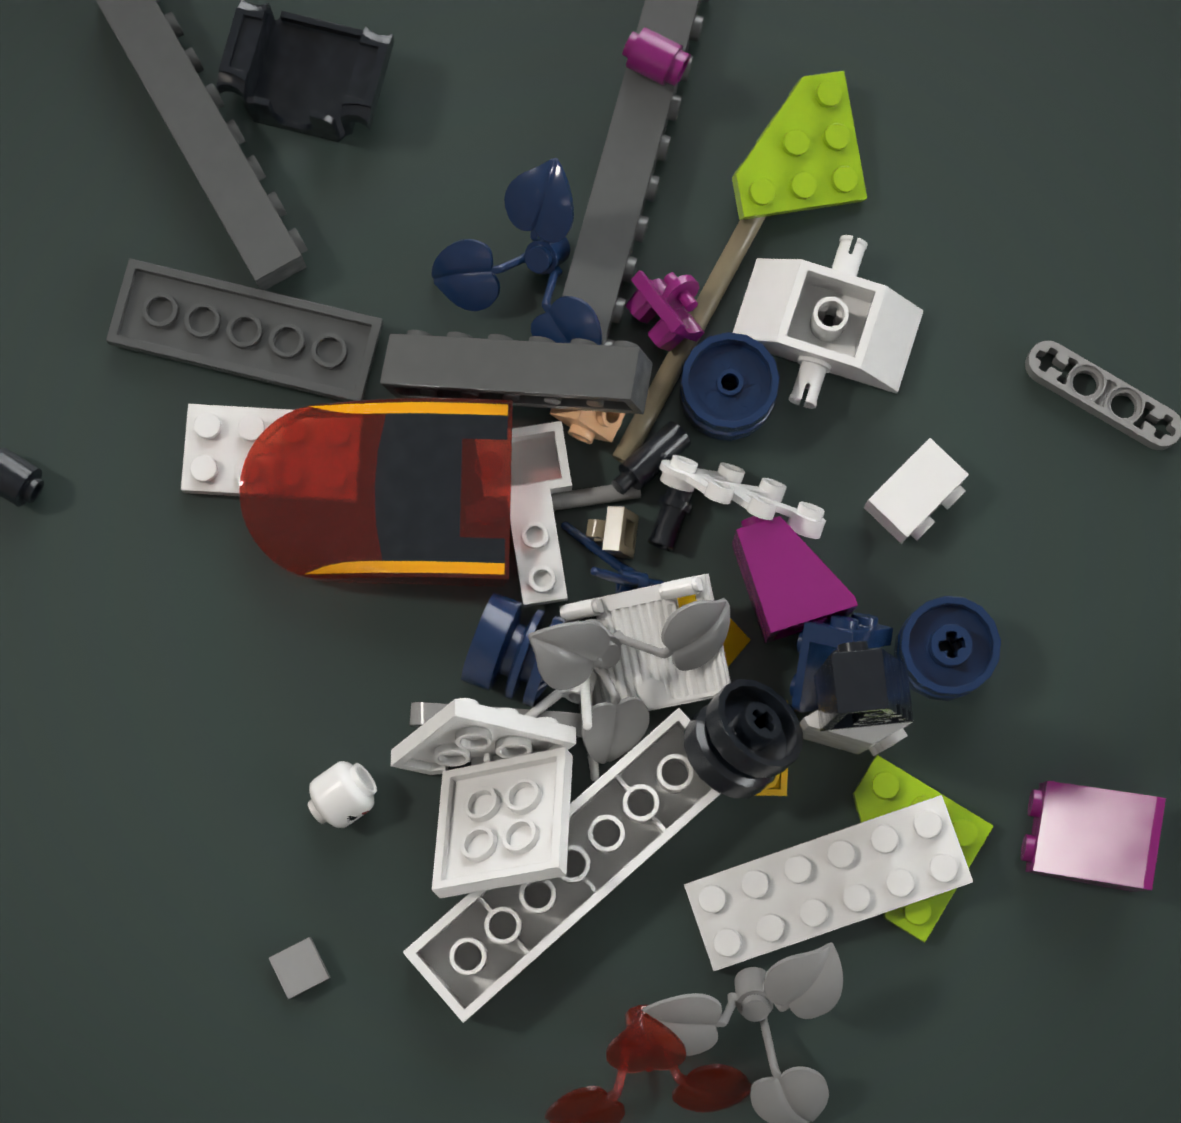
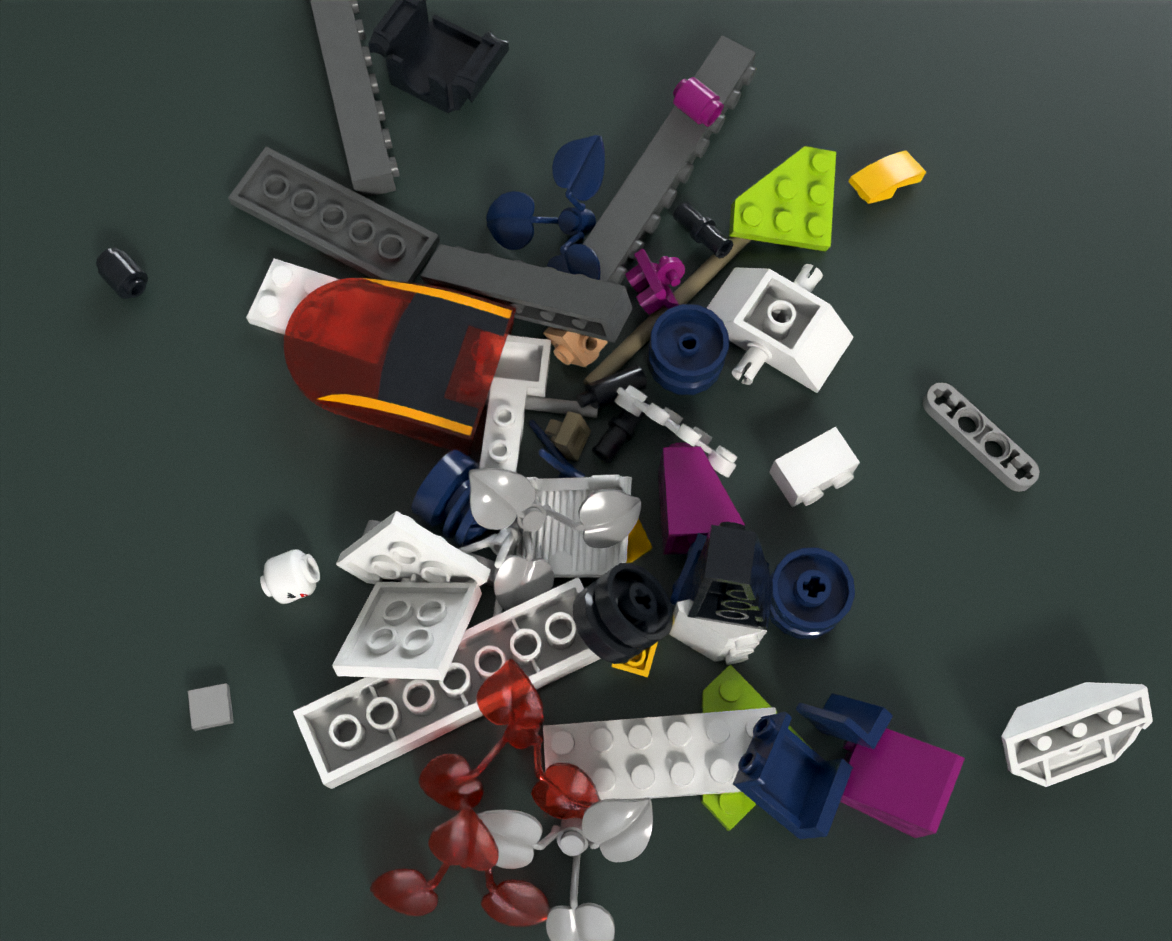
camera: 10 degrees right, 10 degrees down
none -> clear red plant [419,659,601,820]
none -> black pin [673,202,733,259]
none -> dark blue panel [733,712,853,839]
none -> dark blue panel [796,693,893,749]
none -> yellow slope [848,150,926,204]

